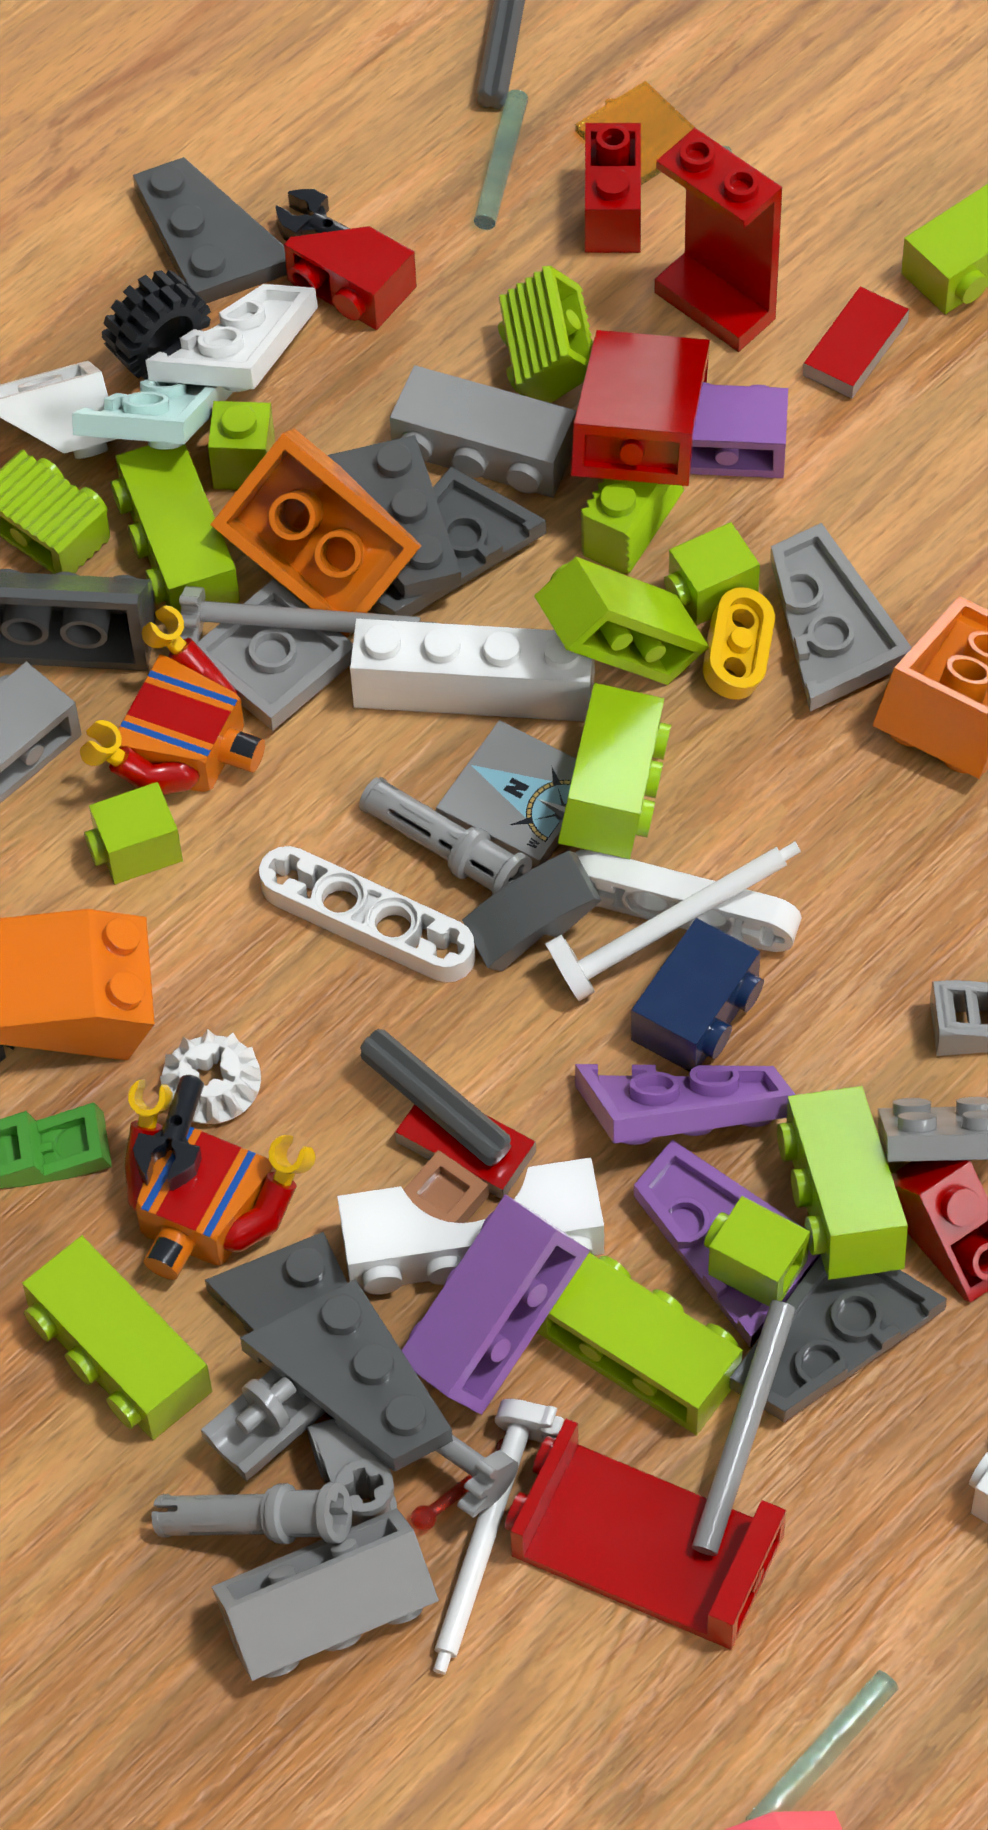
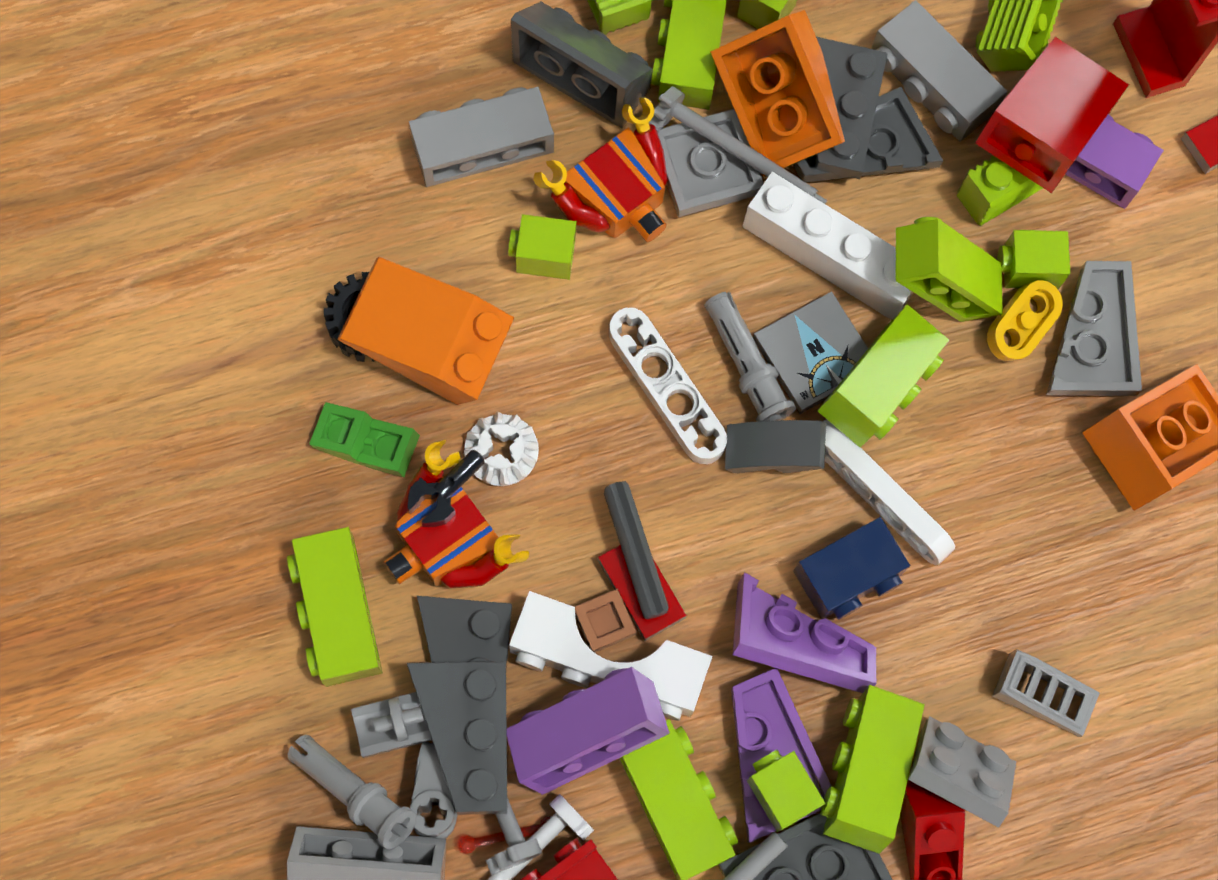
camera: 20 degrees right, 15 degrees up
white piece [546,842,801,1001] -> none

